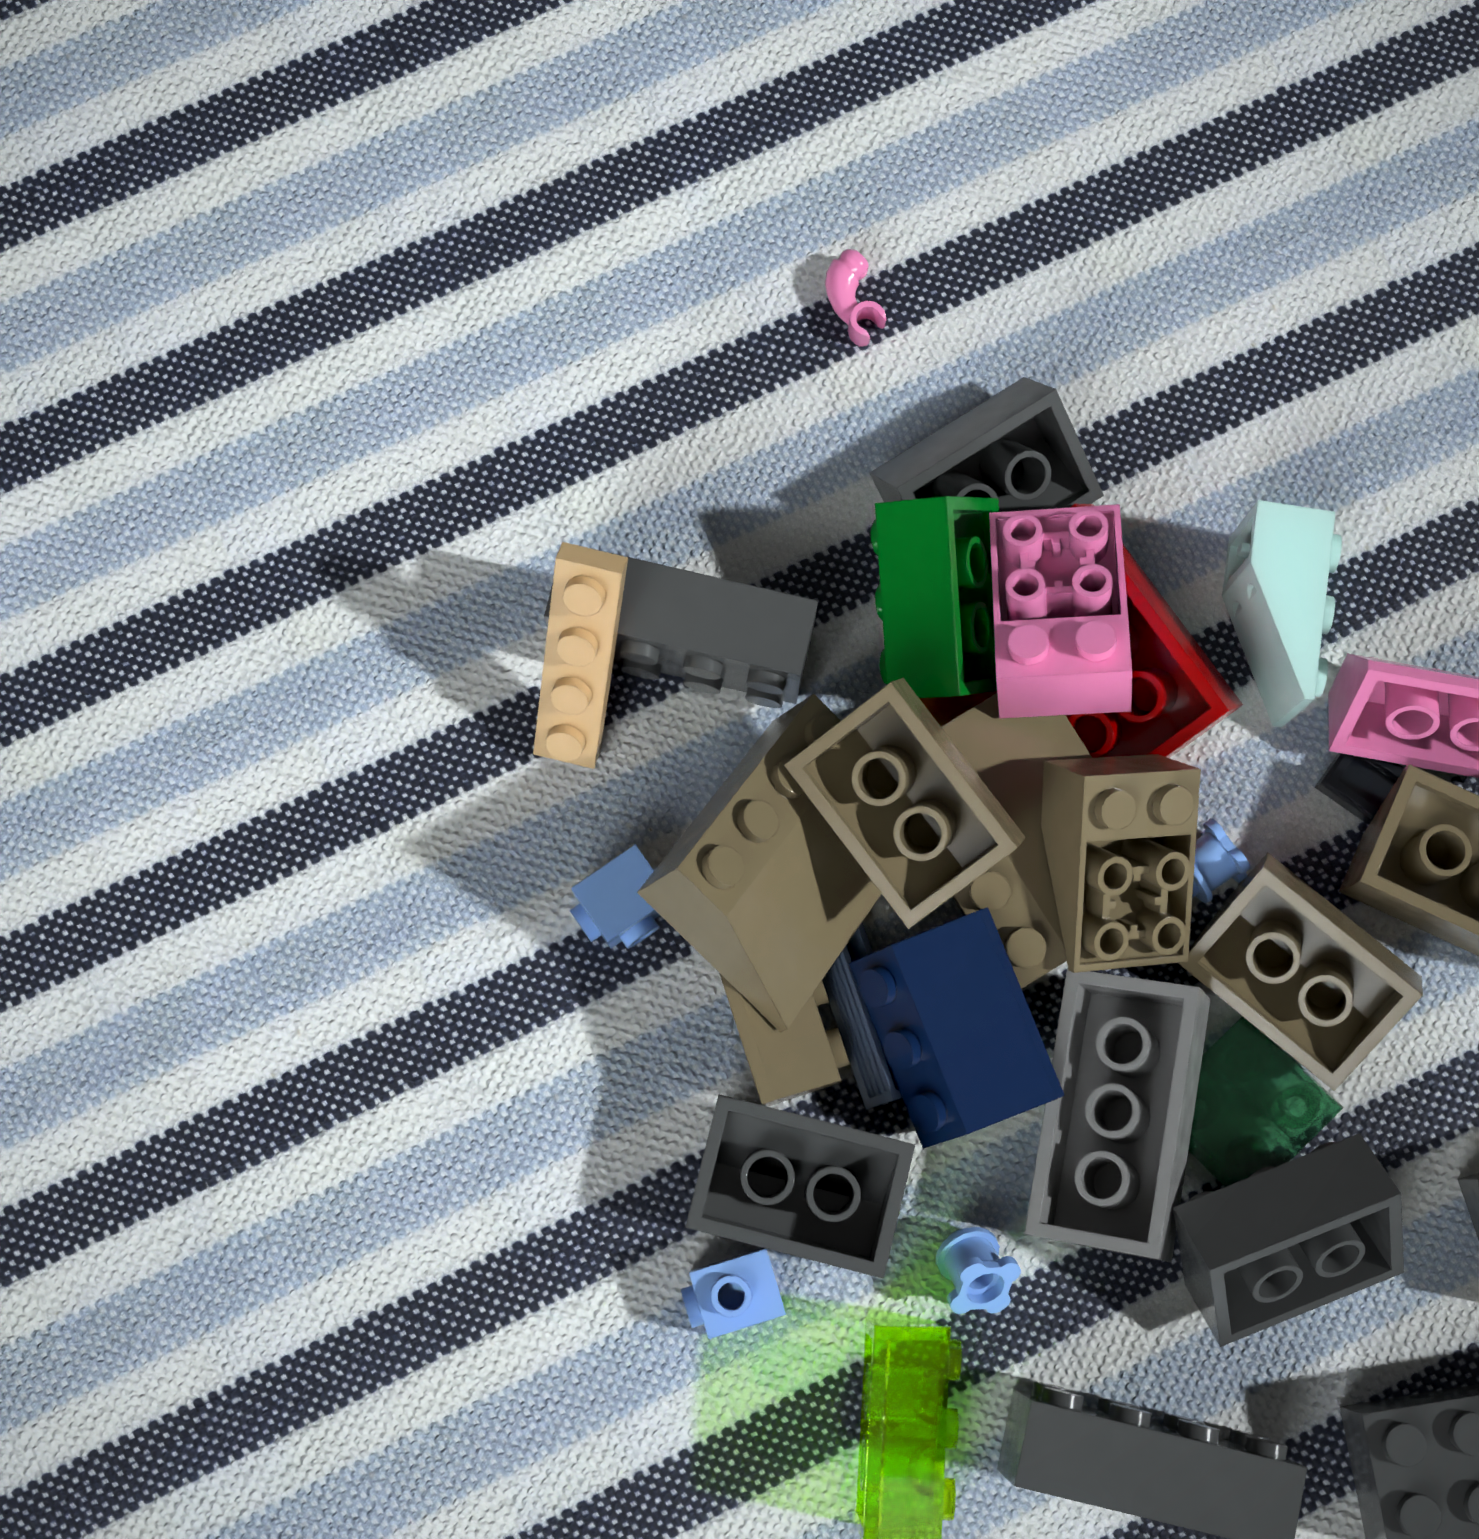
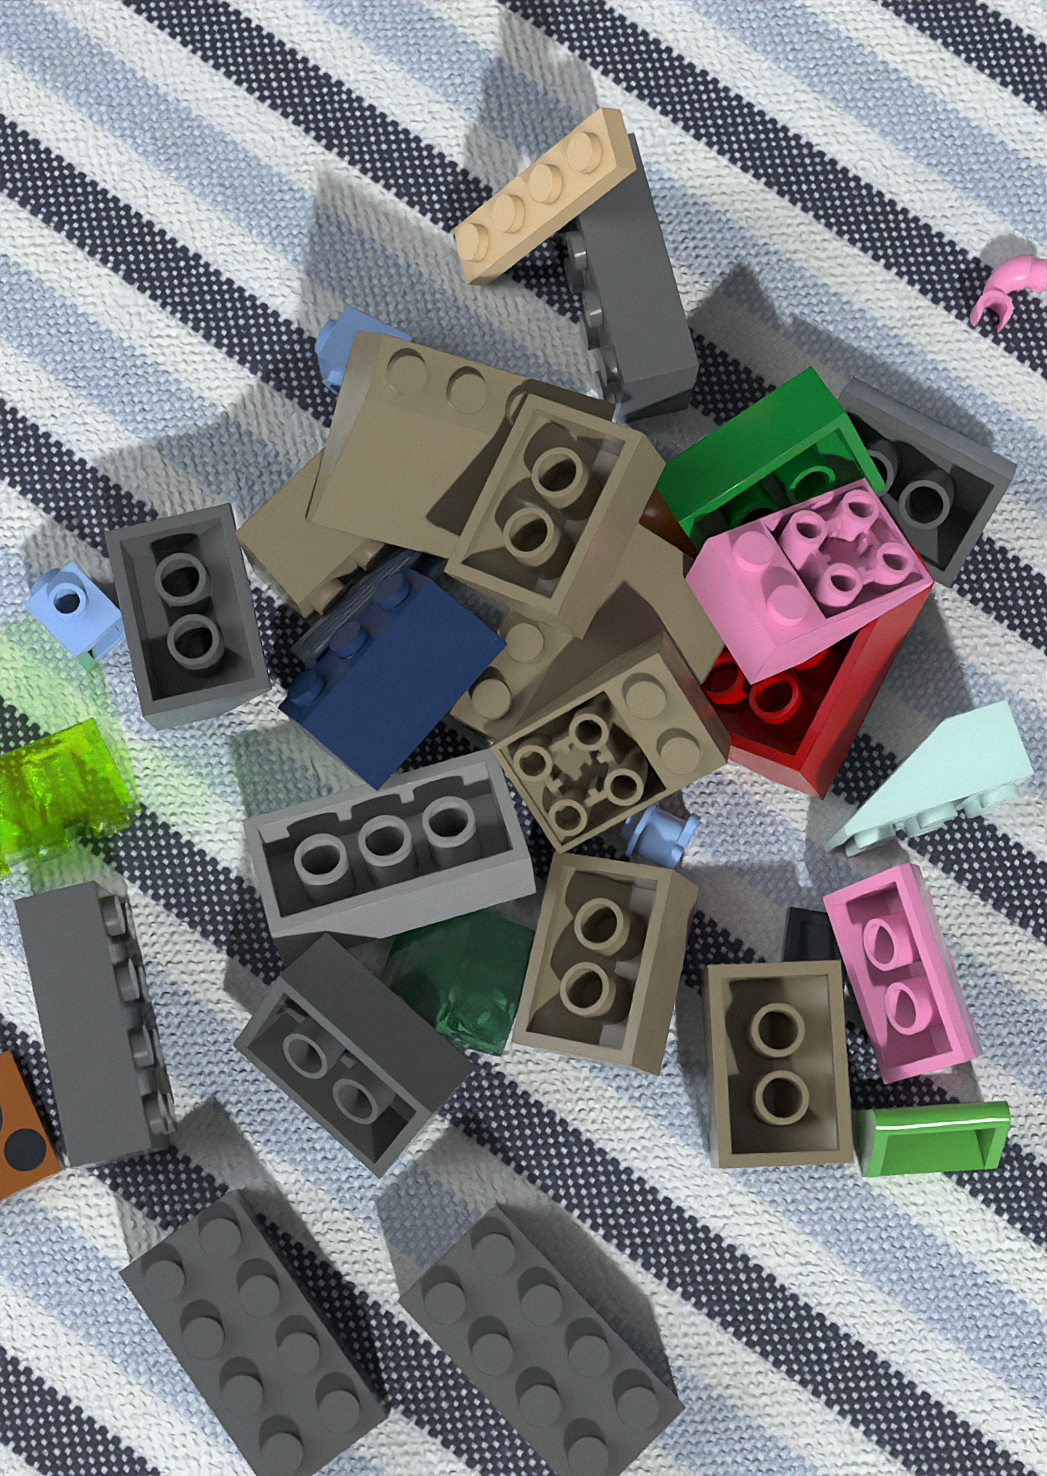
camera: 60 degrees right, 0 degrees up
light blue brick [936,1227,1021,1314] -> none

